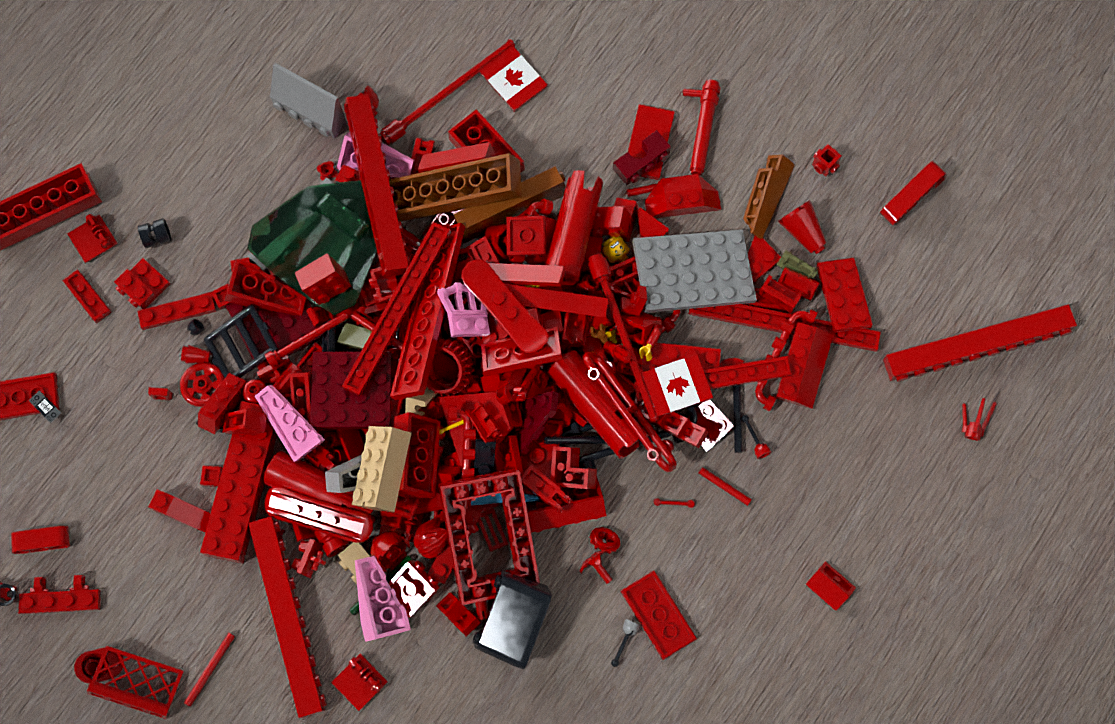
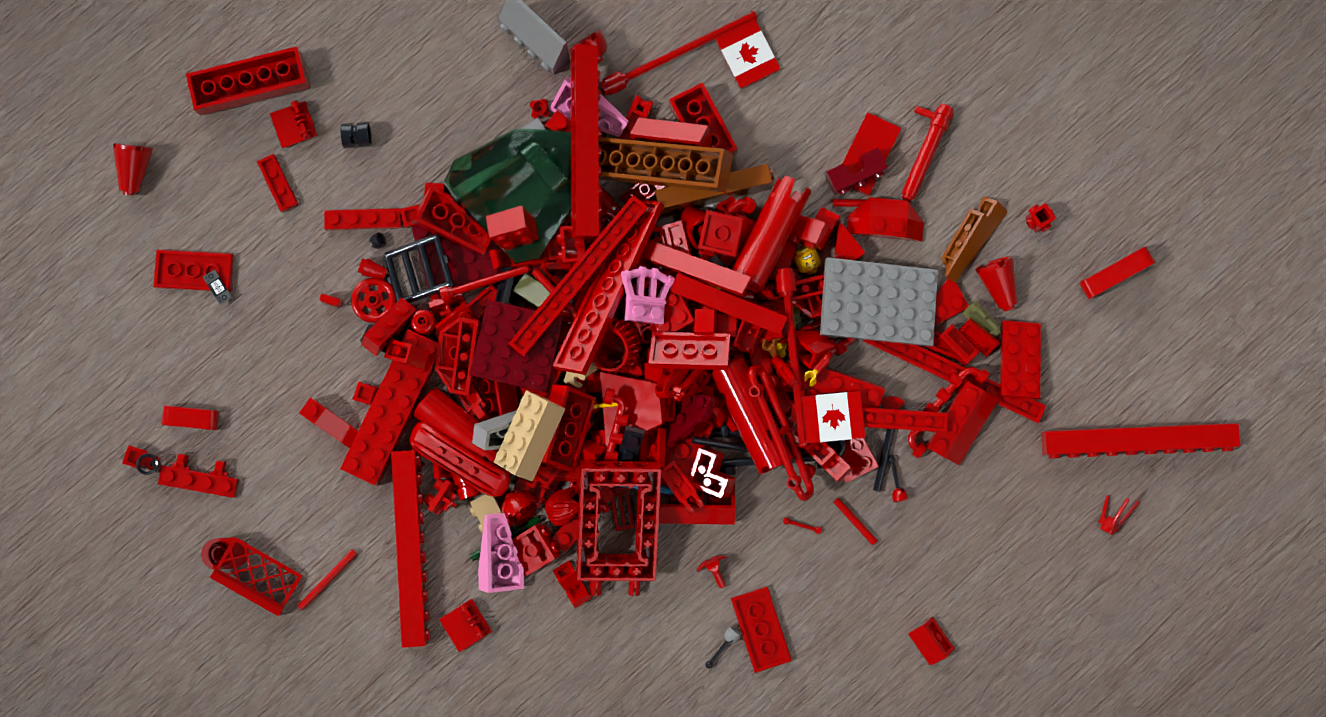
camera: 10 degrees right, 10 degrees up
red plate [114,258,170,309] -> none
bright pink wing [255,385,325,462] -> none
red piece [461,259,549,353] -> none
red hinge [465,402,501,443] -> none
black windscreen [472,571,552,670] -> none
red gear [589,527,620,554] -> none
red bracket [620,285,647,316] -> none

